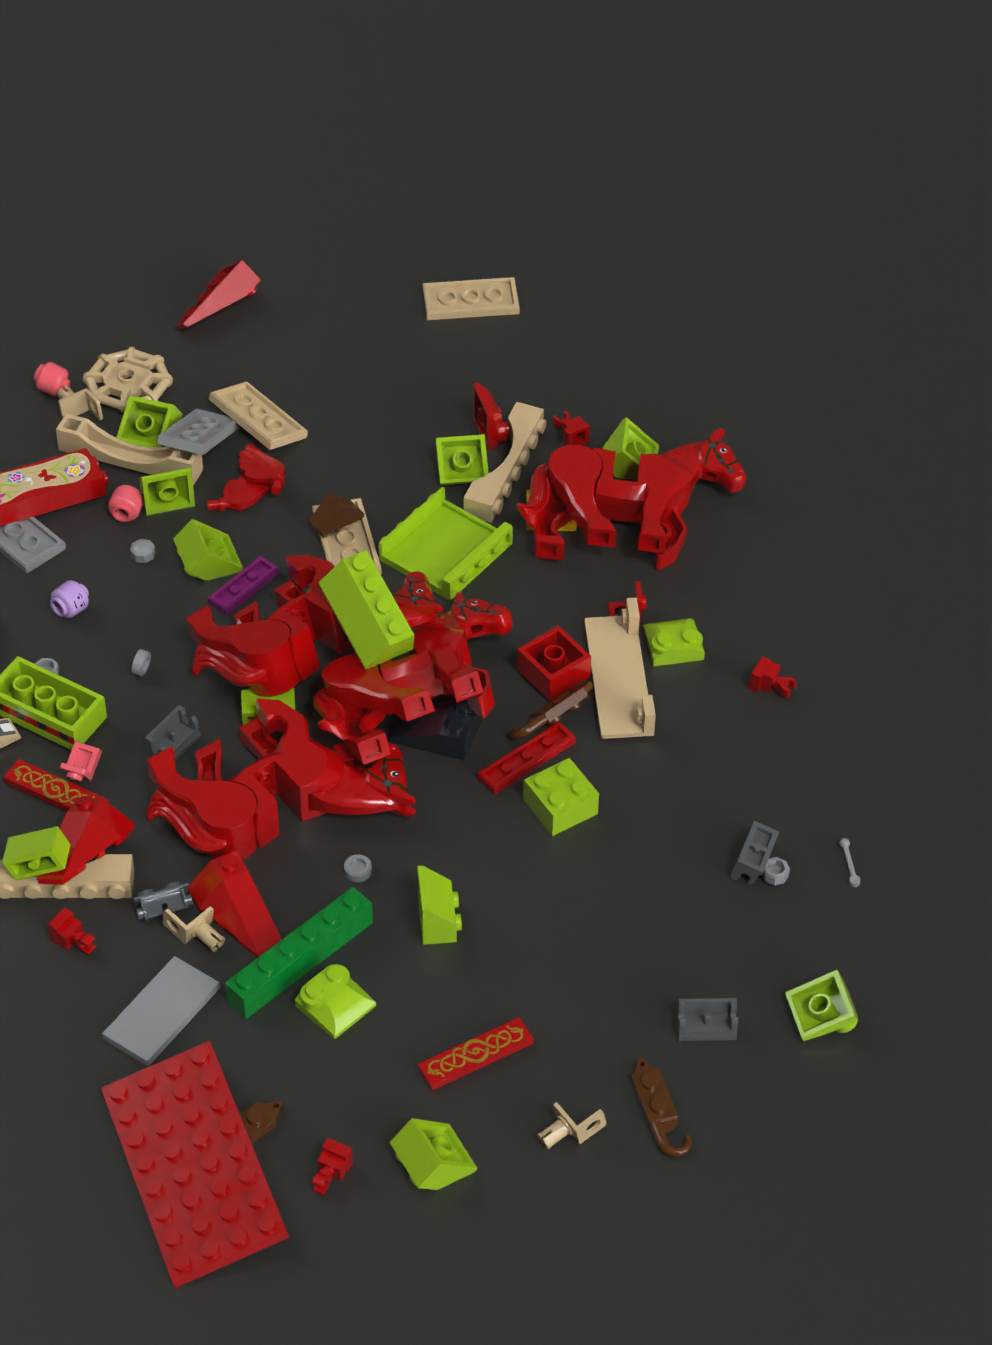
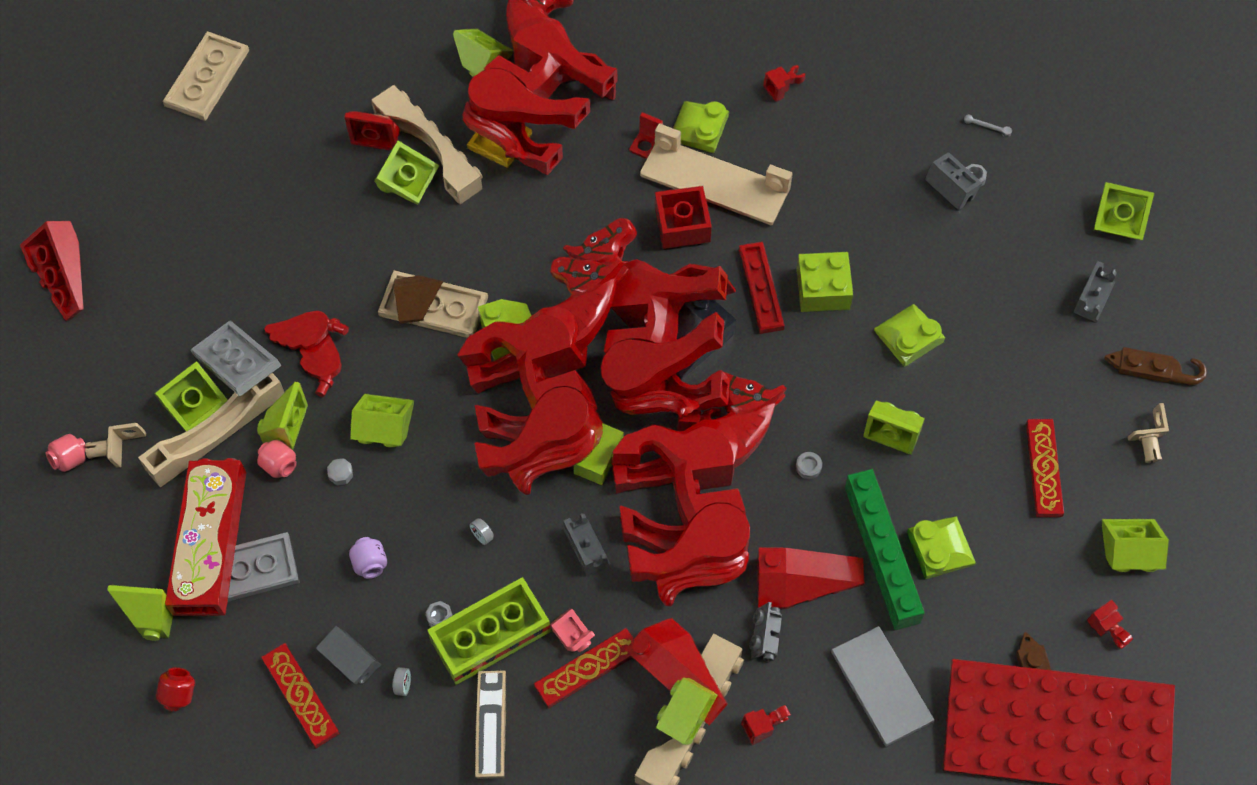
camera: 60 degrees left, 15 degrees up
tan plate [83,347,173,413] -> none
tan bracket [163,906,225,952] -> none
magenta tile [208,556,279,616] -> none
tan tile [209,382,308,450] -> none
lime slope [318,550,414,670] -> none
lime panel [378,487,513,601] -> none
reddish brown plate [509,681,593,739] -> none
red piece [553,411,590,446] -> none
none -> lime slope [874,304,945,367]

